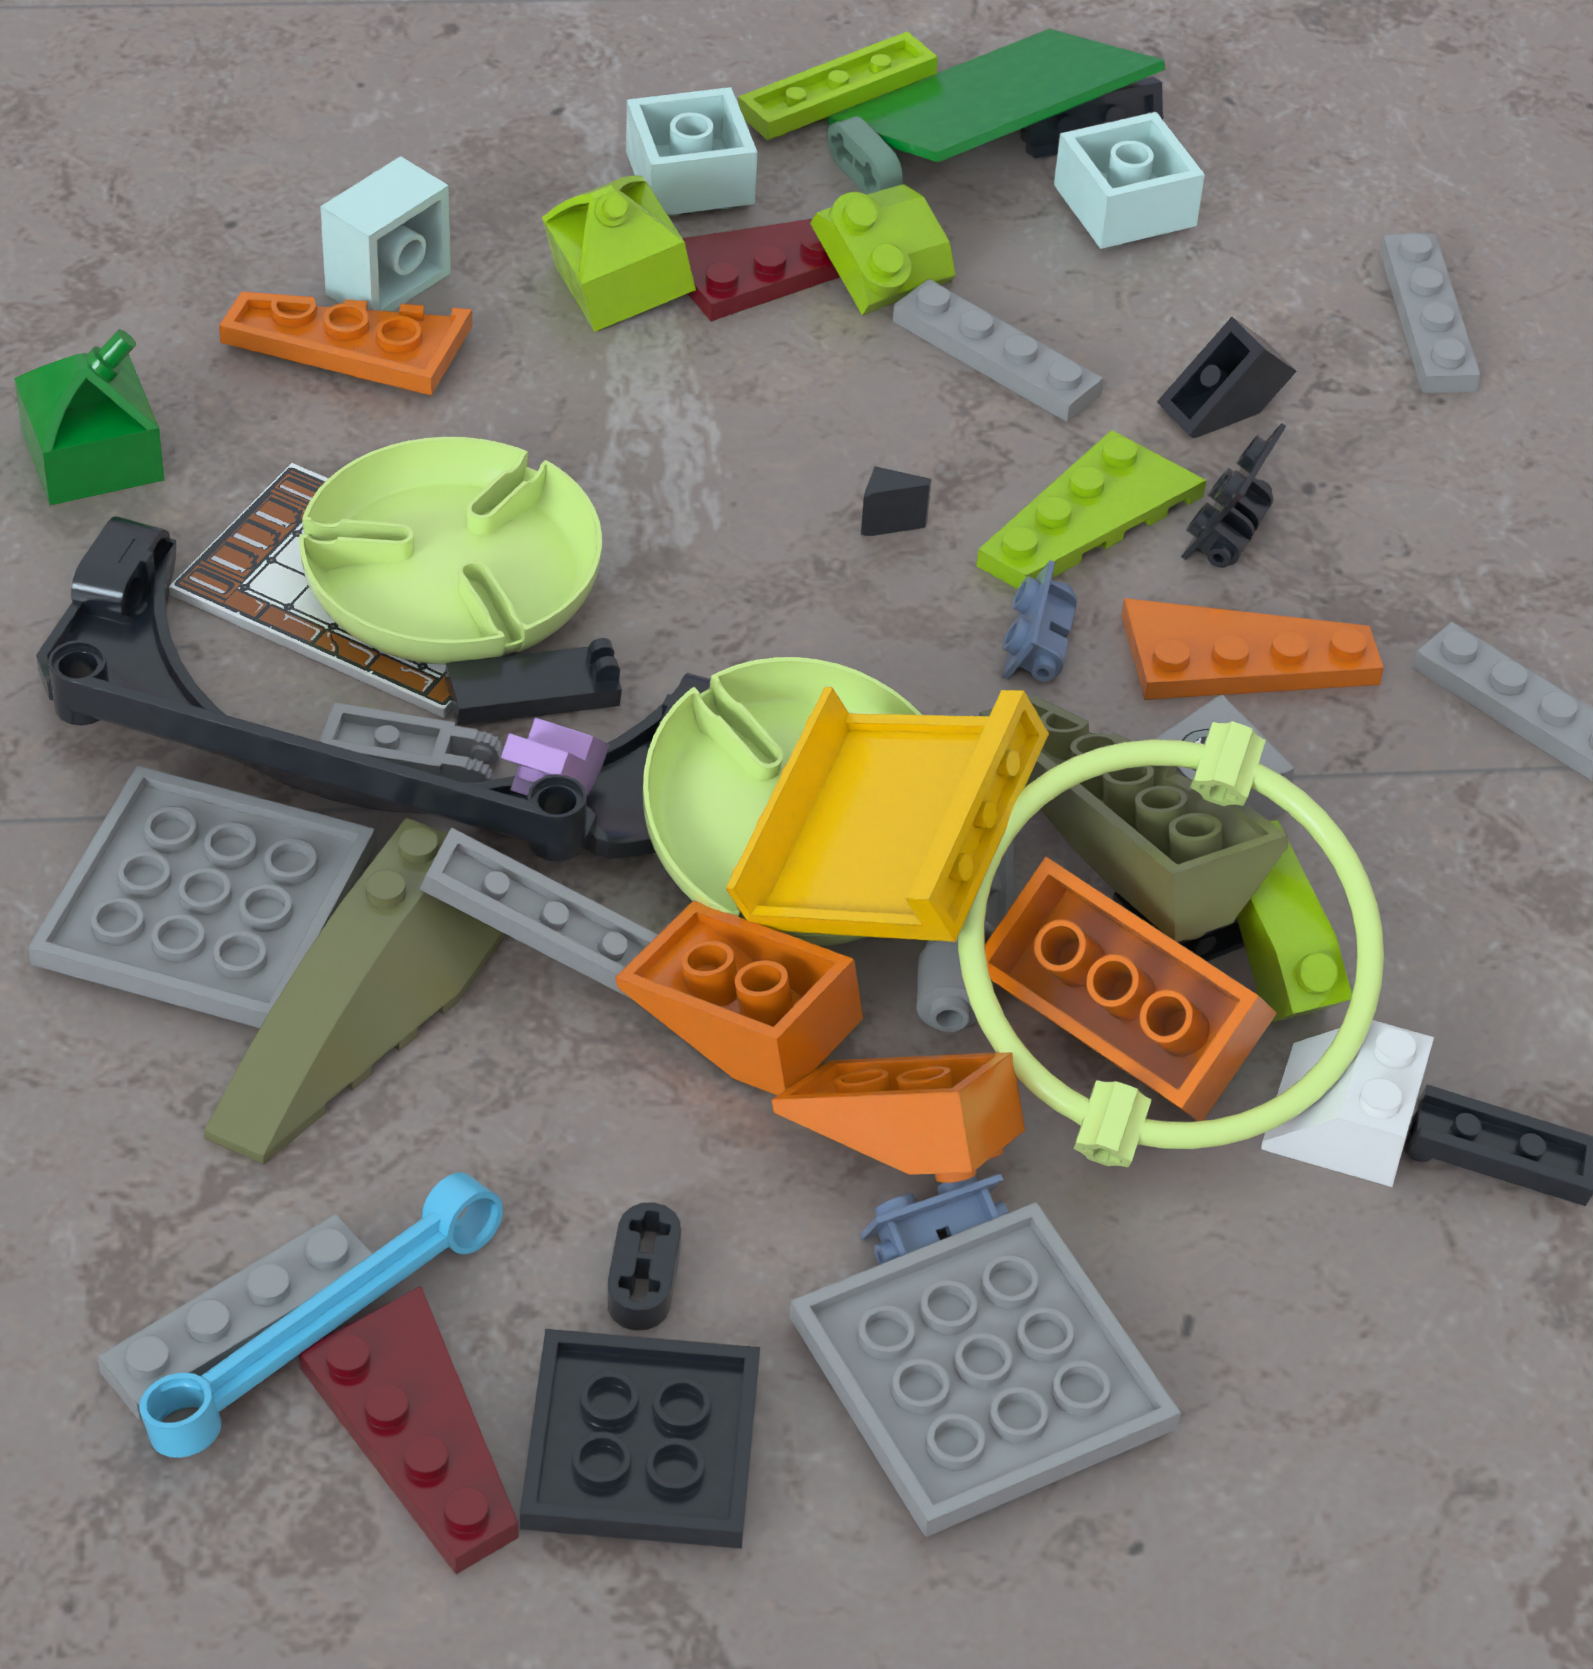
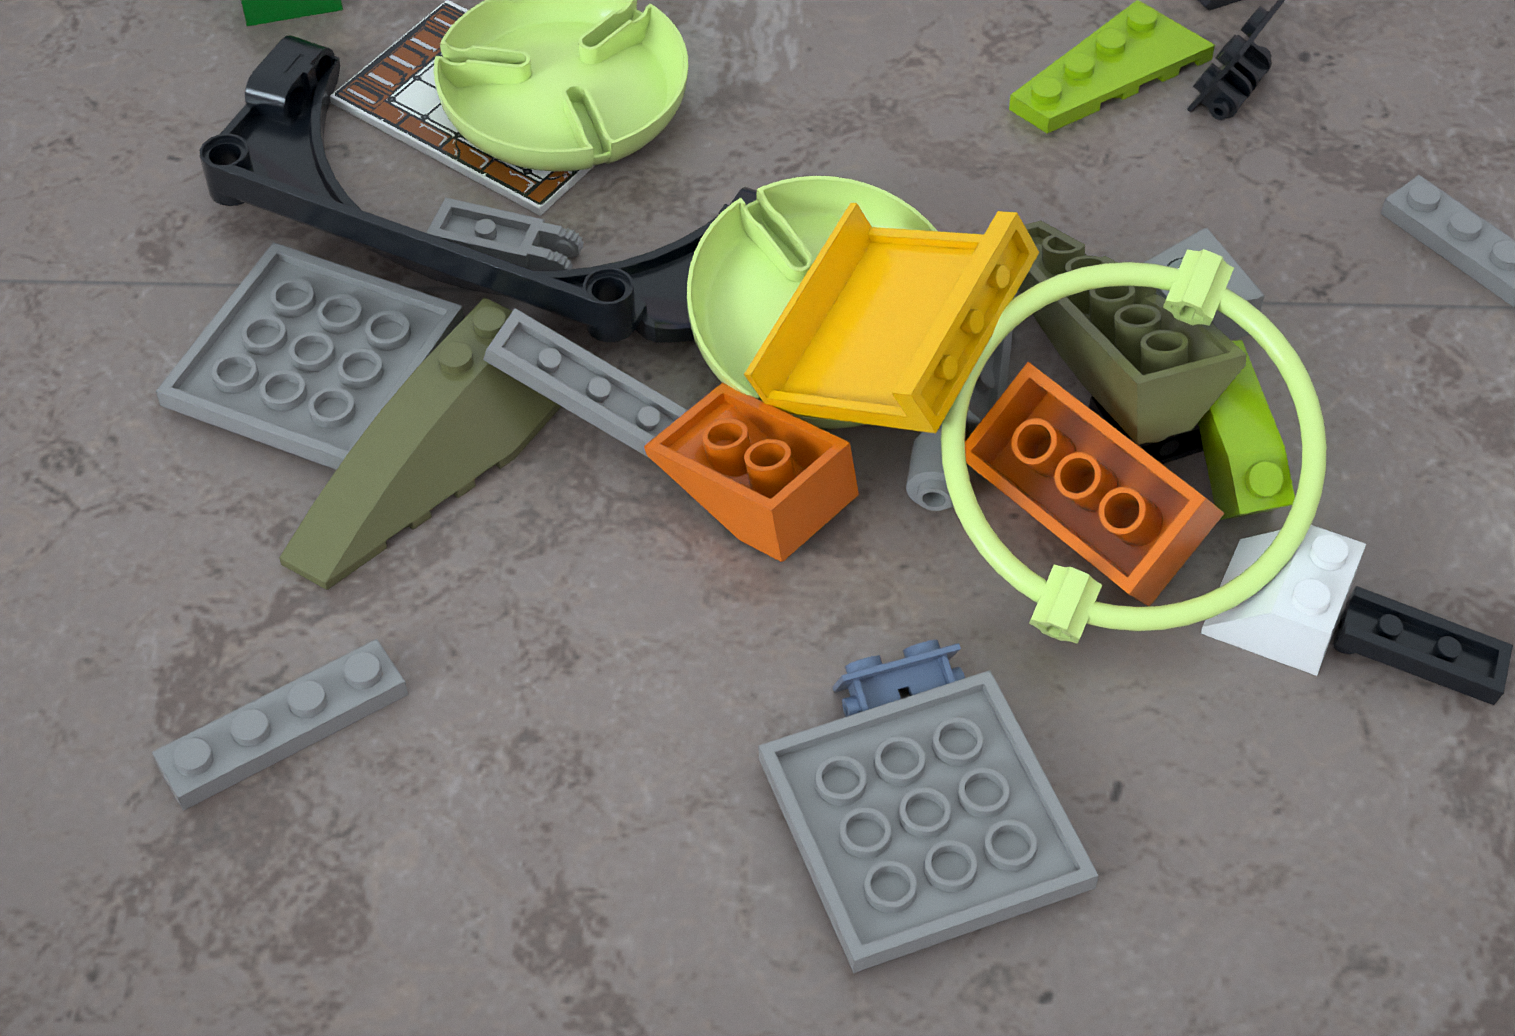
camera: 10 degrees right, 5 degrees up
medium azure piece [139,1172,503,1458] -> none
dark red wing [299,1286,519,1574] -> none
black hinge [445,638,622,725] -> none
lavender brick [501,718,610,796] -> none
black plate [520,1329,760,1549] -> none
black beam [607,1202,681,1331] -> none
orange slope [772,1052,1025,1183] -> none
black slope [861,466,932,536] -> none
sand blue hinge [1002,560,1077,682] -> none
orange wing [1121,598,1384,700] -> none

